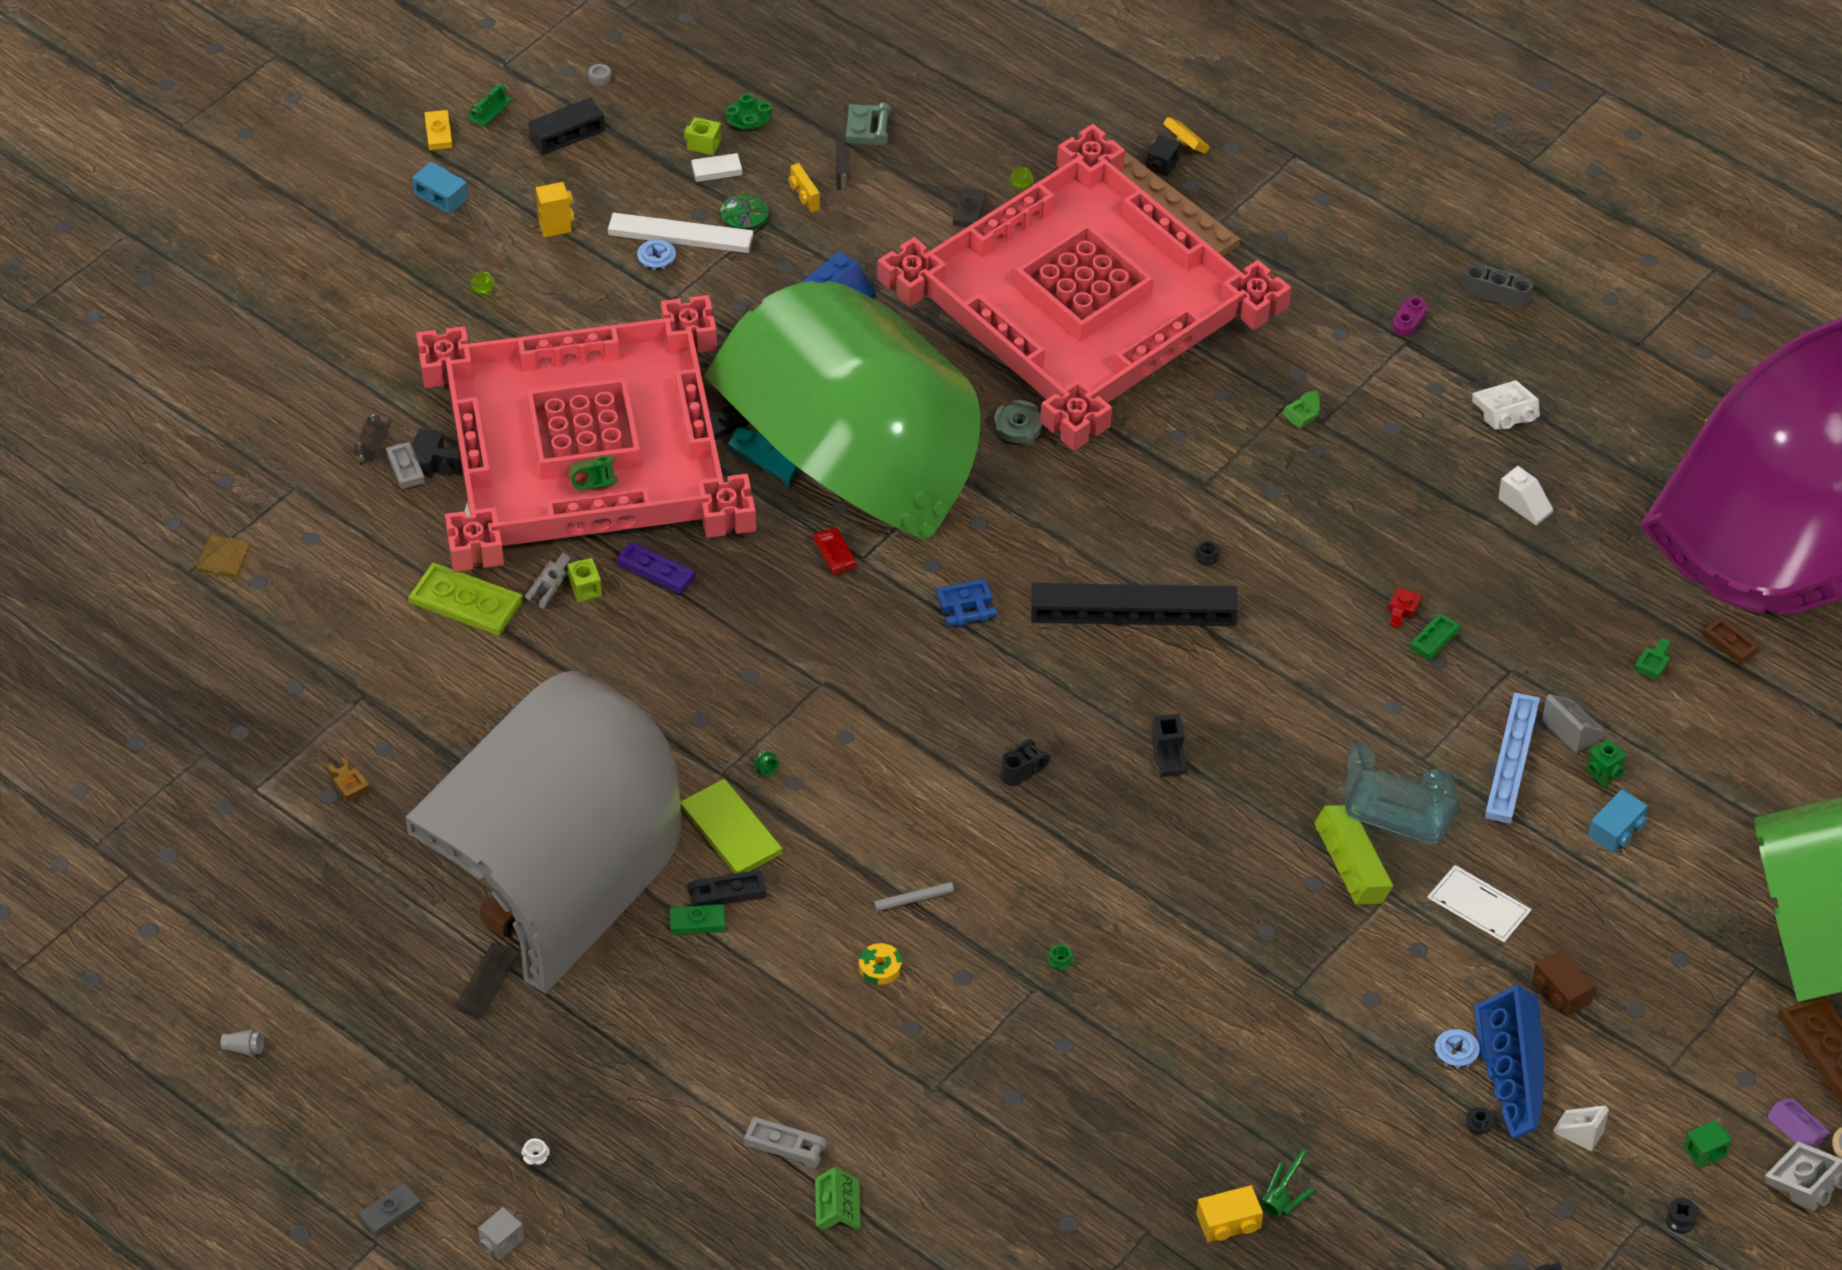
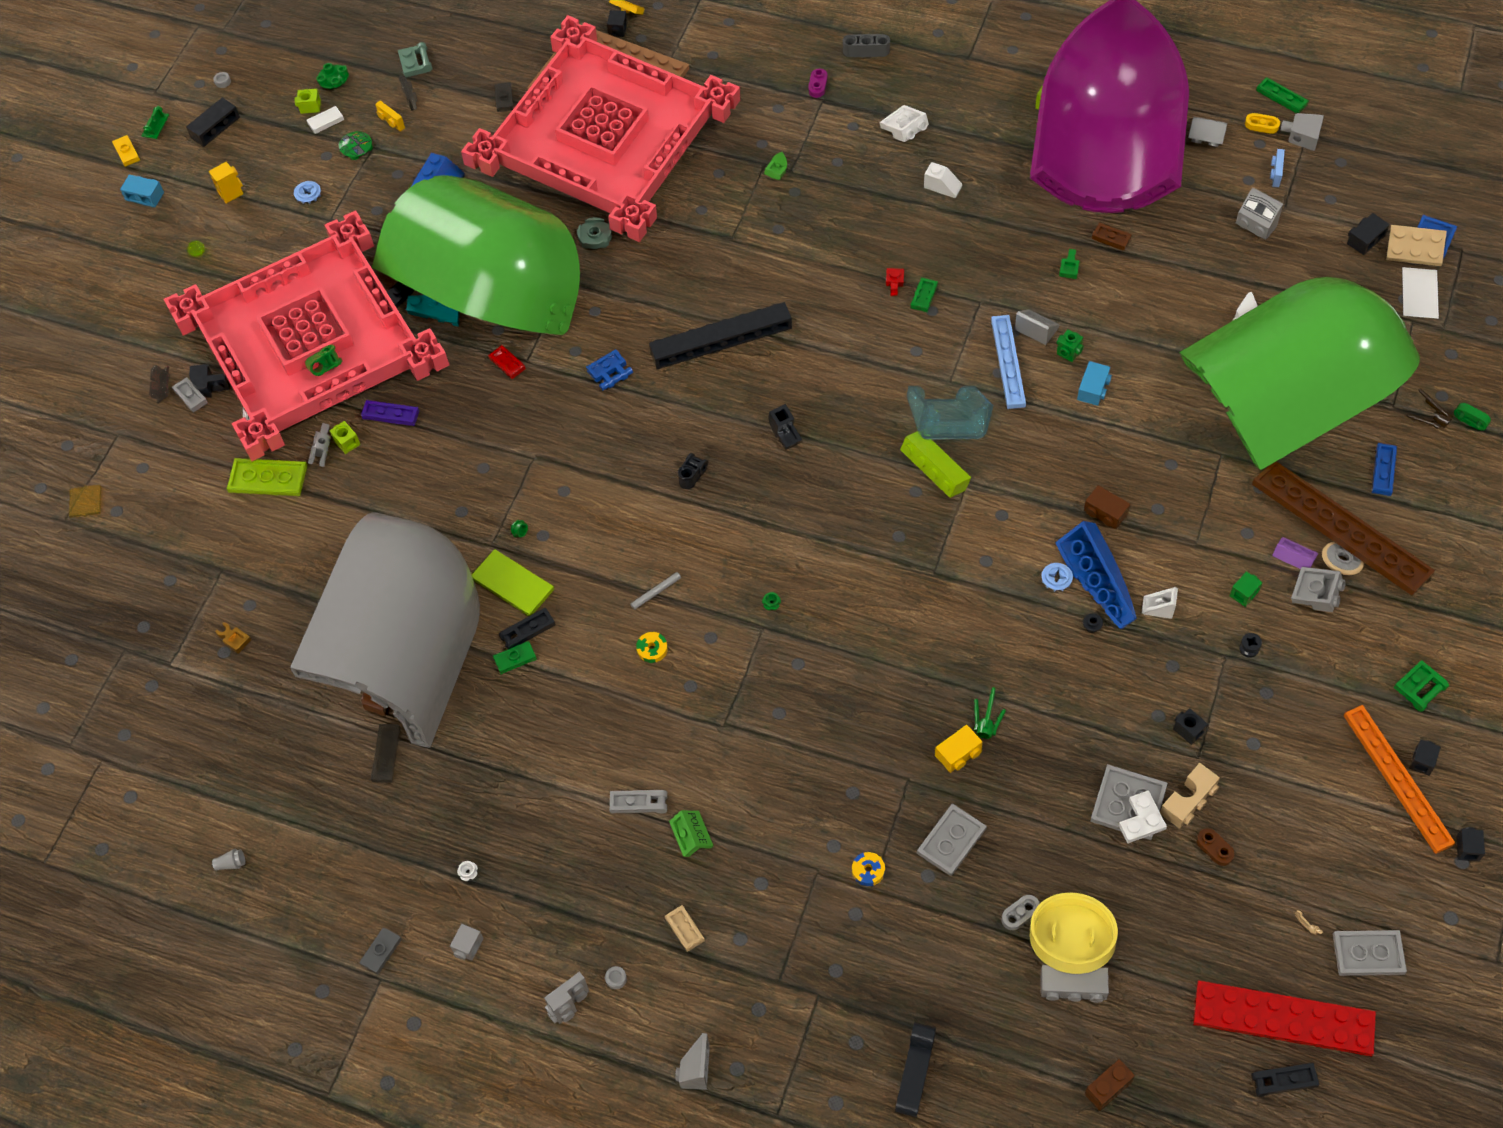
camera: 15 degrees left, 10 degrees up
white tile [608,213,753,253] -> none
clear neon green plate [1010,167,1033,189] -> none
black plate [1195,541,1220,565] -> none
white sticker [1427,865,1532,942] -> none

